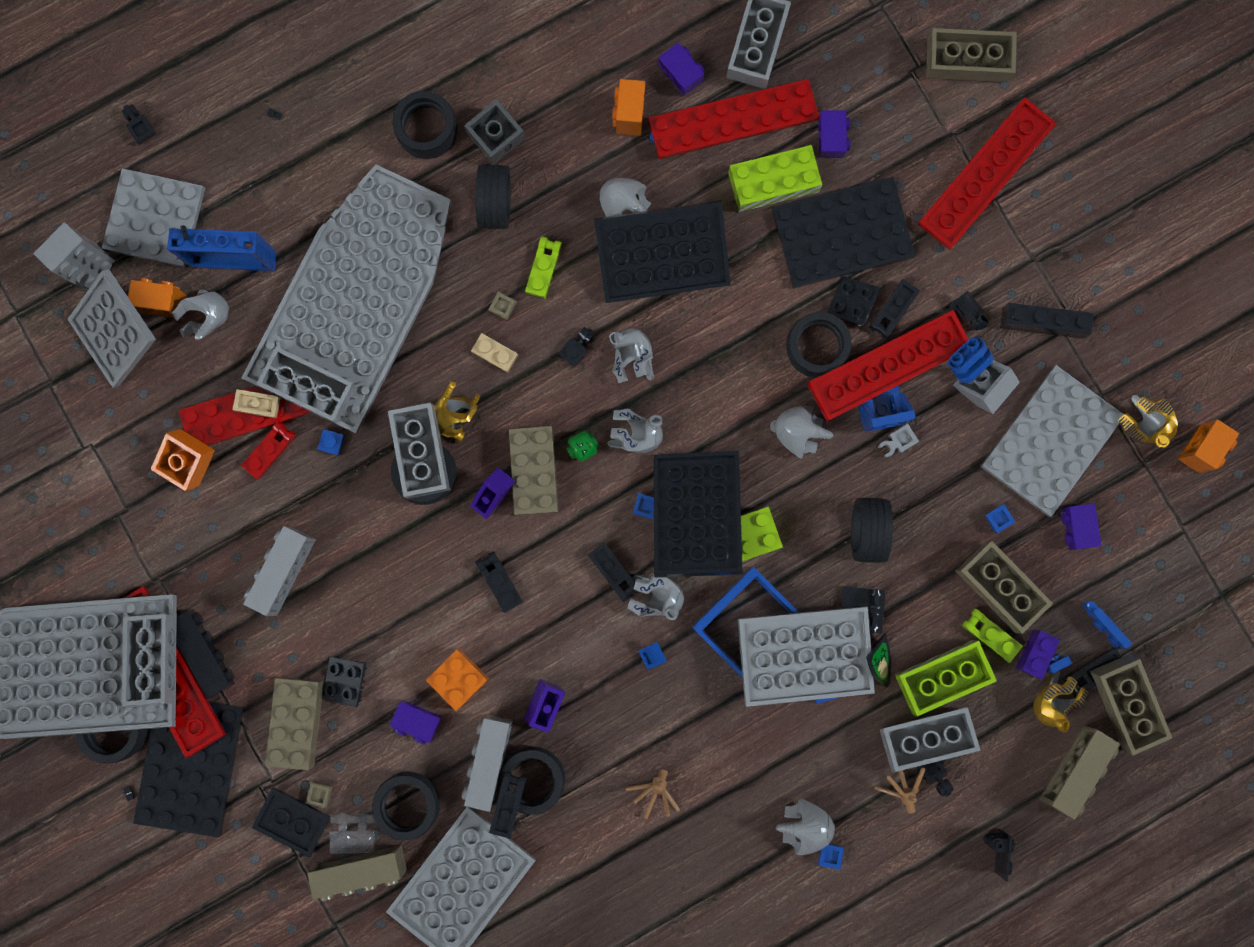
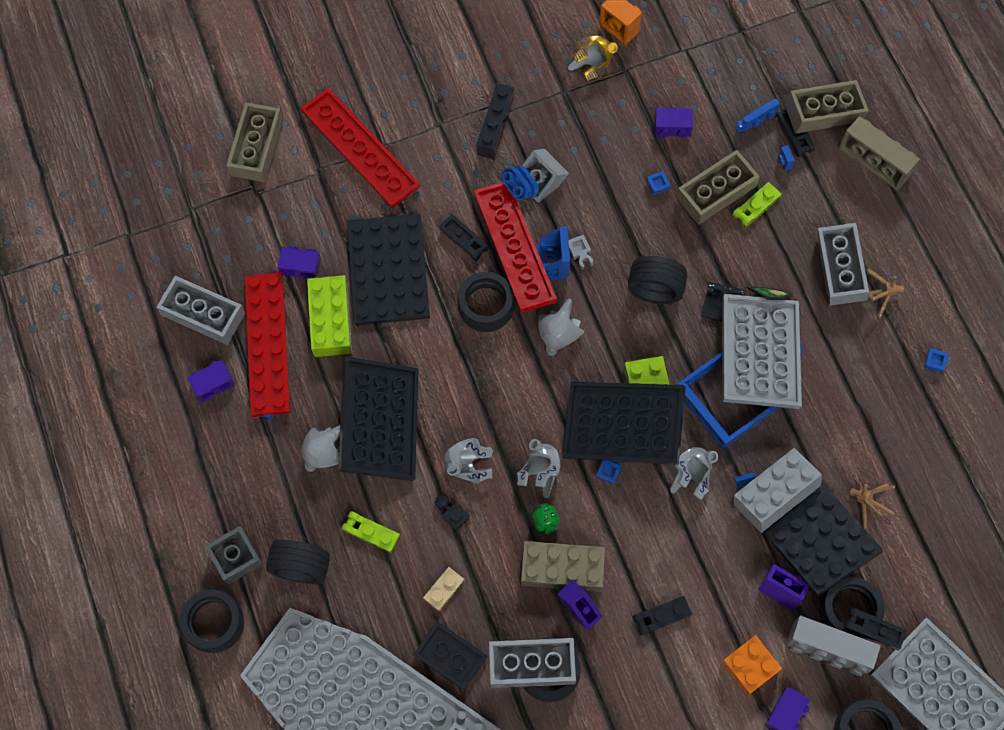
camera: 80 degrees left, 15 degrees down
pearl gold piece [435,382,480,444] -> none
dark tan tile [488,292,517,320] -> none
black plate [588,542,638,603] -> none
orange brick [612,79,645,136] -> none
light grey piece [776,798,835,855] -> none
black hinge [827,276,881,328] -> none
lime brick [895,640,997,716] -> none
black plate [917,761,954,797] -> none
black plate [950,291,988,331] -> none
light grey plate [980,365,1124,517] -> none
black hinge [983,829,1015,881] -> none
dark purple brick [1015,630,1060,679] -> none
pearl gold piece [1033,670,1088,733] -> none
none -> black plate [413,621,487,691]
none -> light grey brick [734,448,822,533]
none -> black plate [762,481,883,597]

